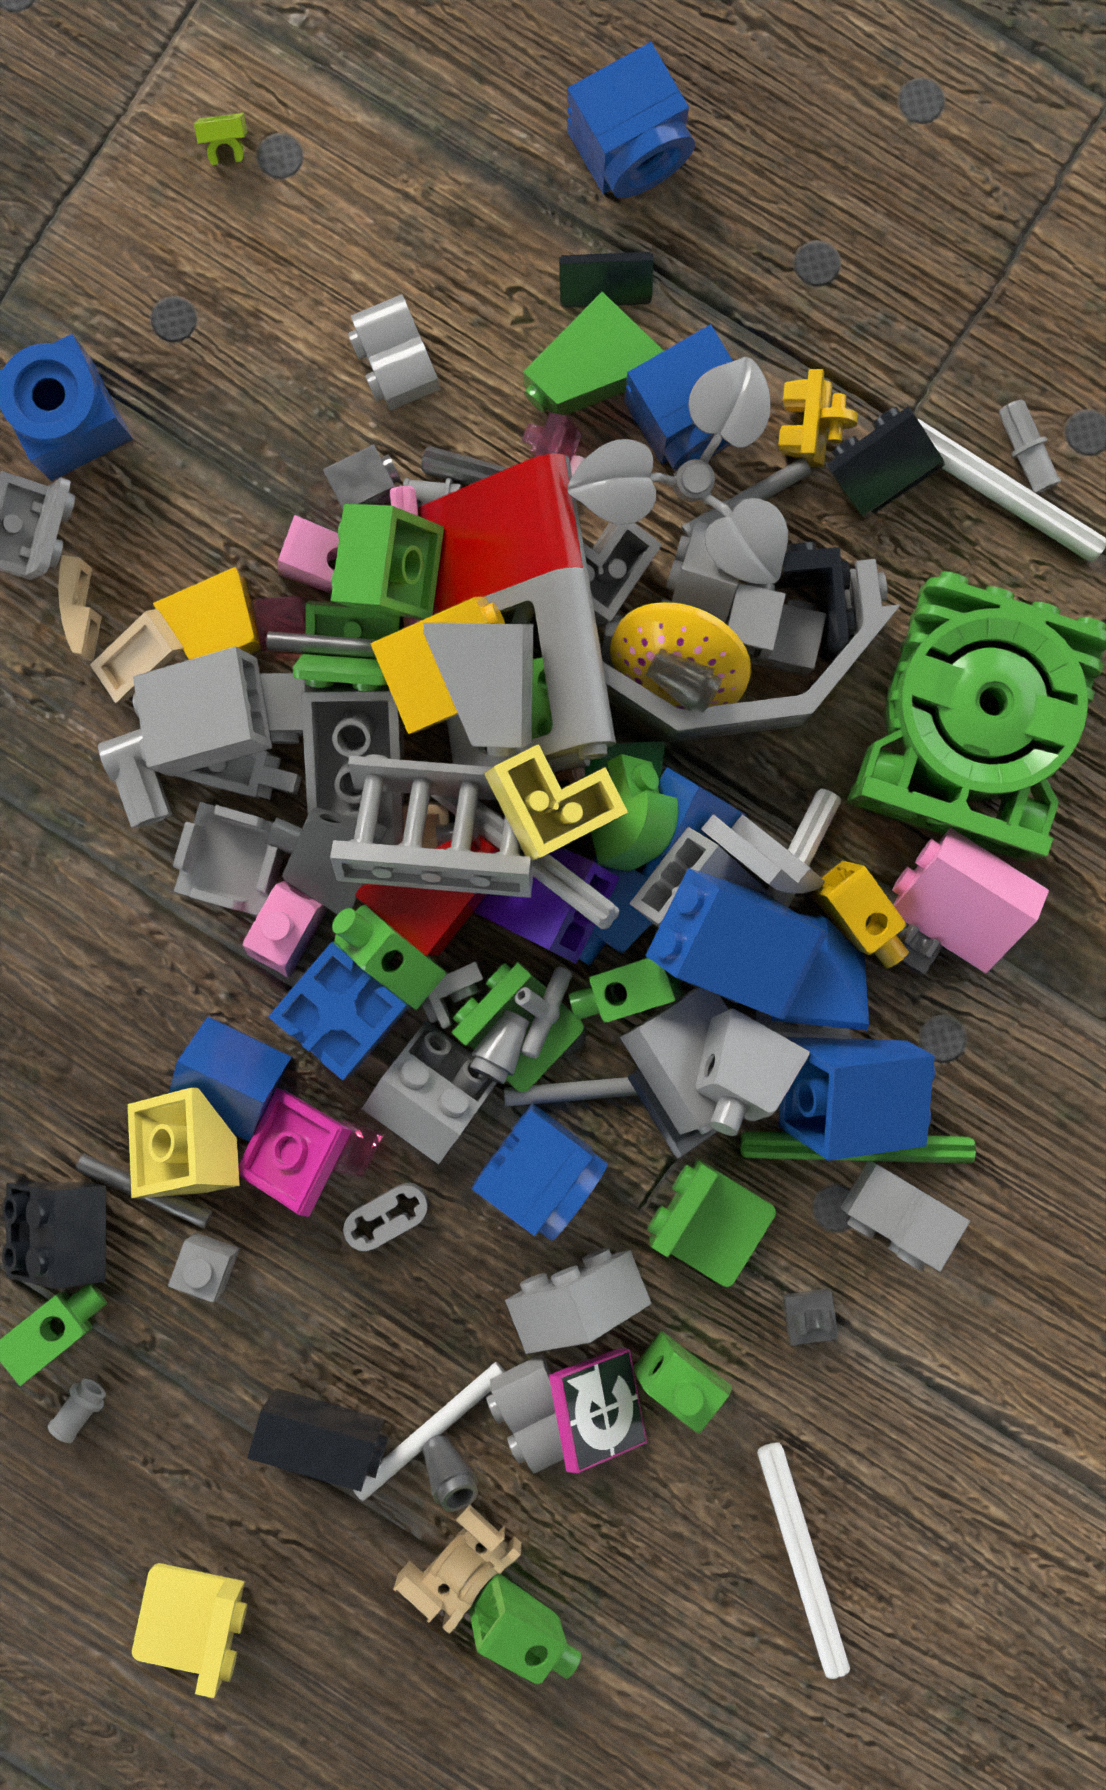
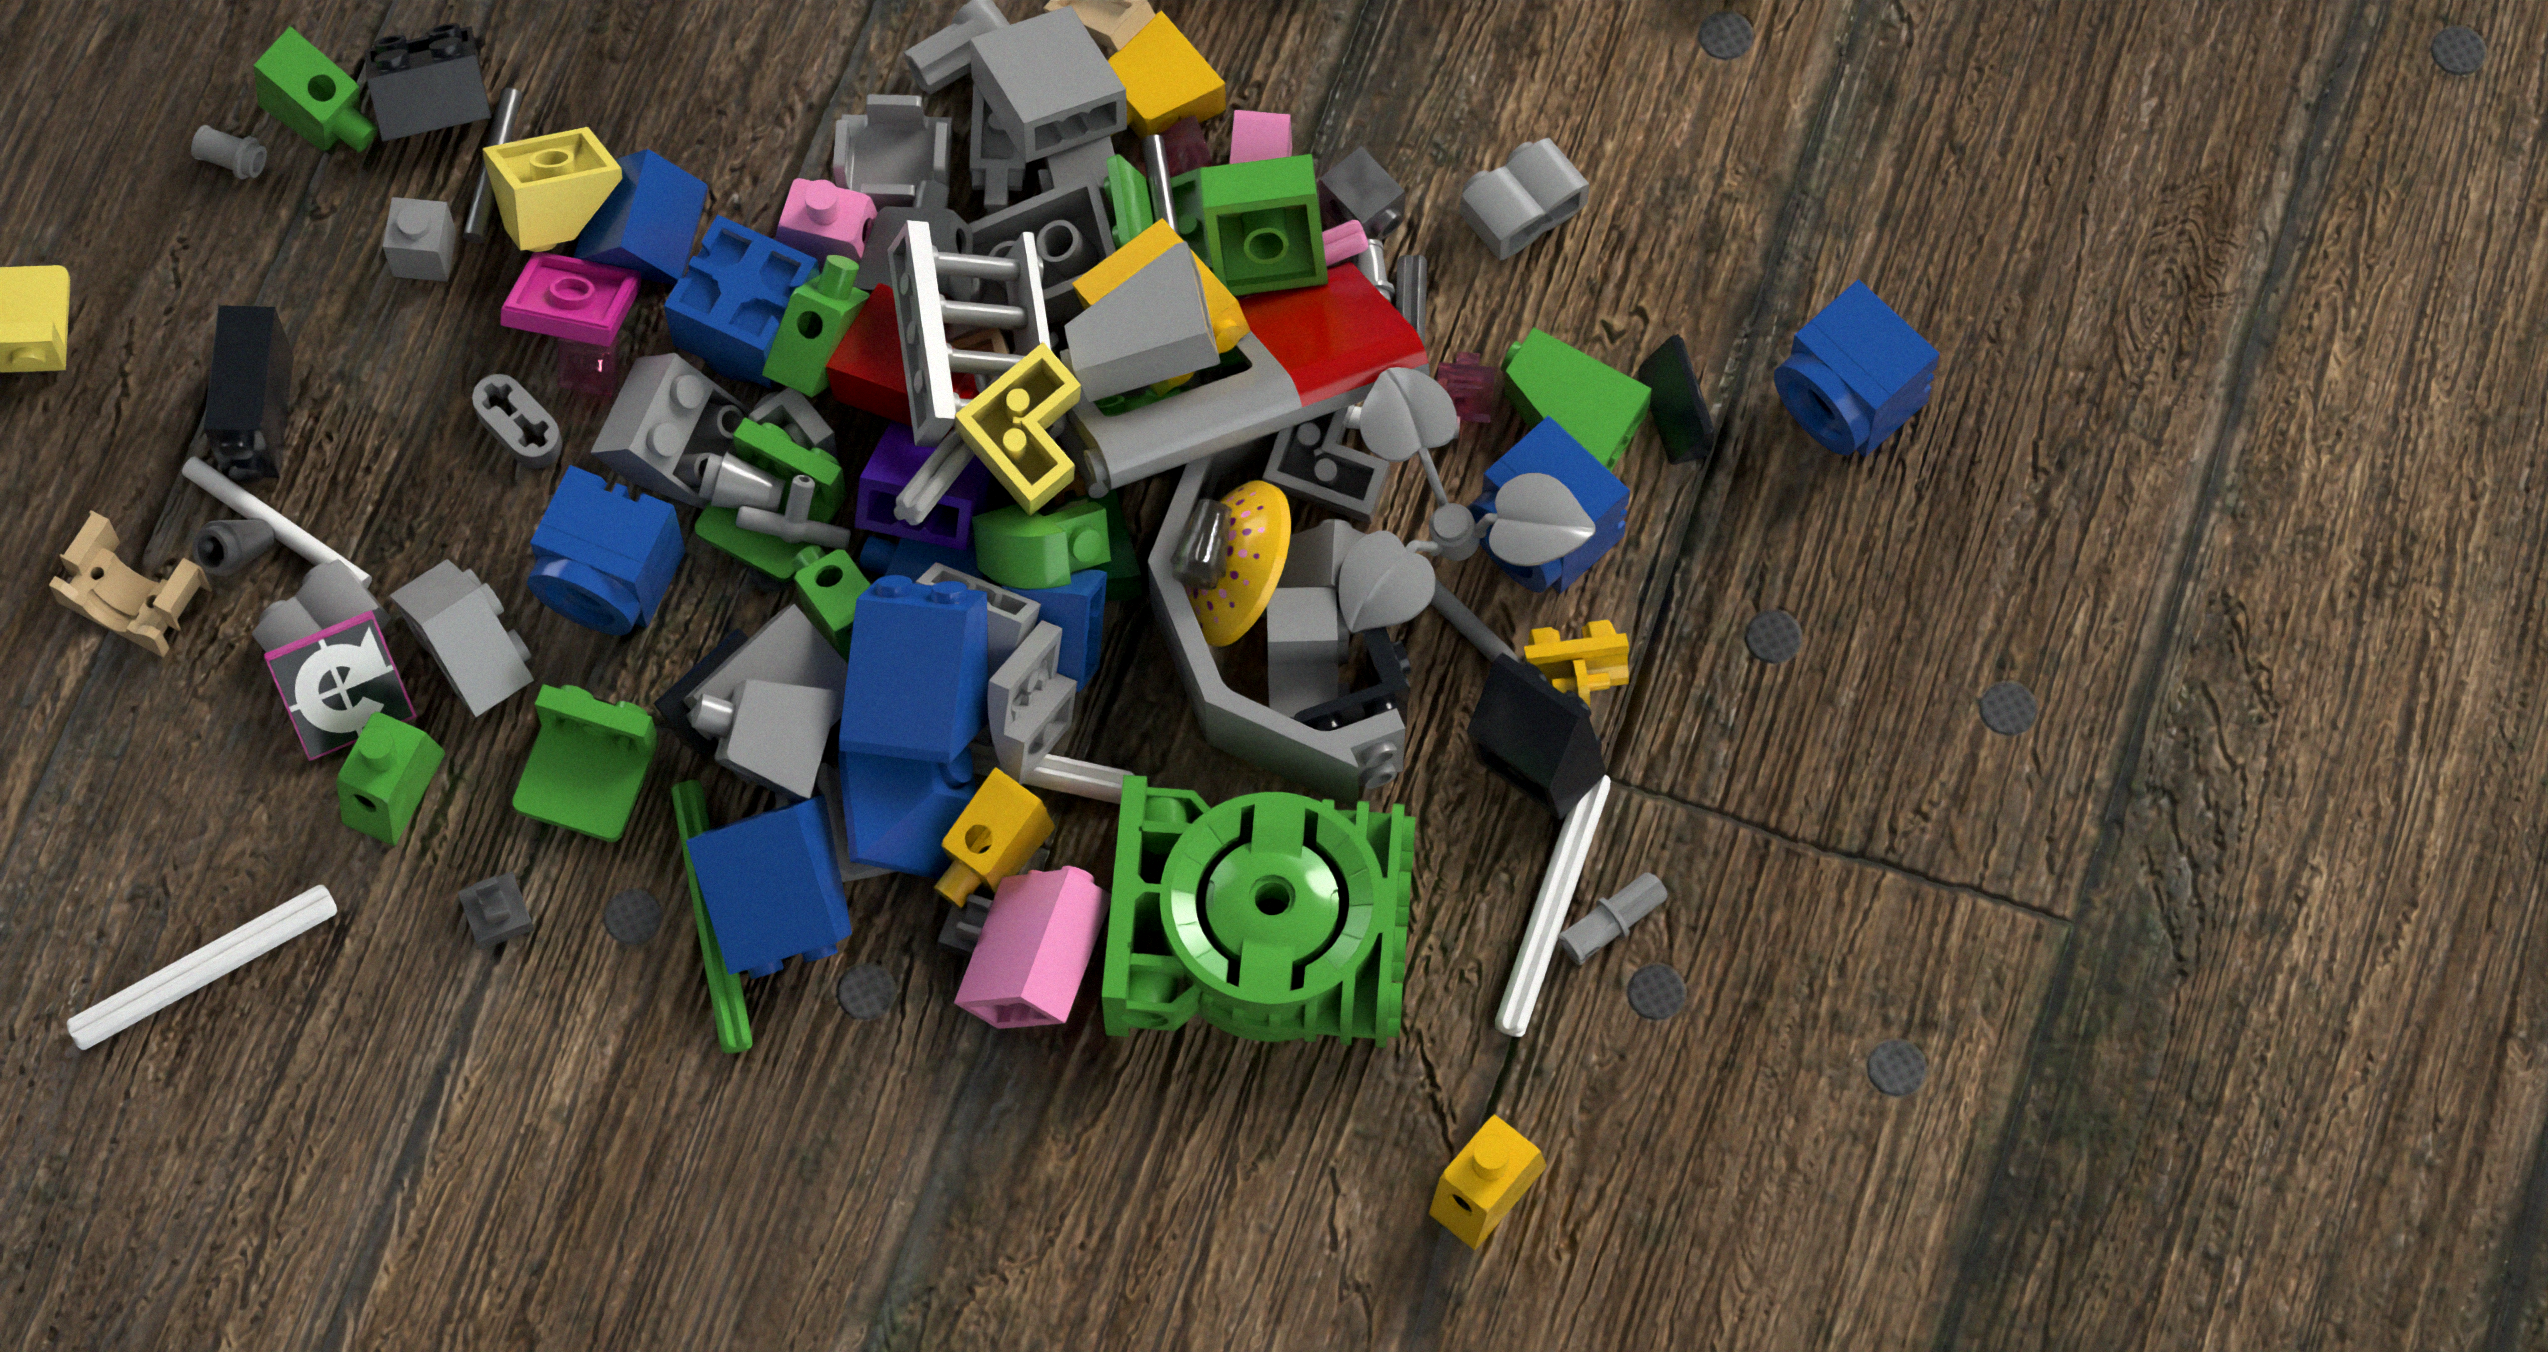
camera: 70 degrees right, 20 degrees down
bright green torso [469,1573,581,1684] -> none
light grey bar [504,1077,637,1106] -> none
light grey brick [840,1161,970,1272] -> none

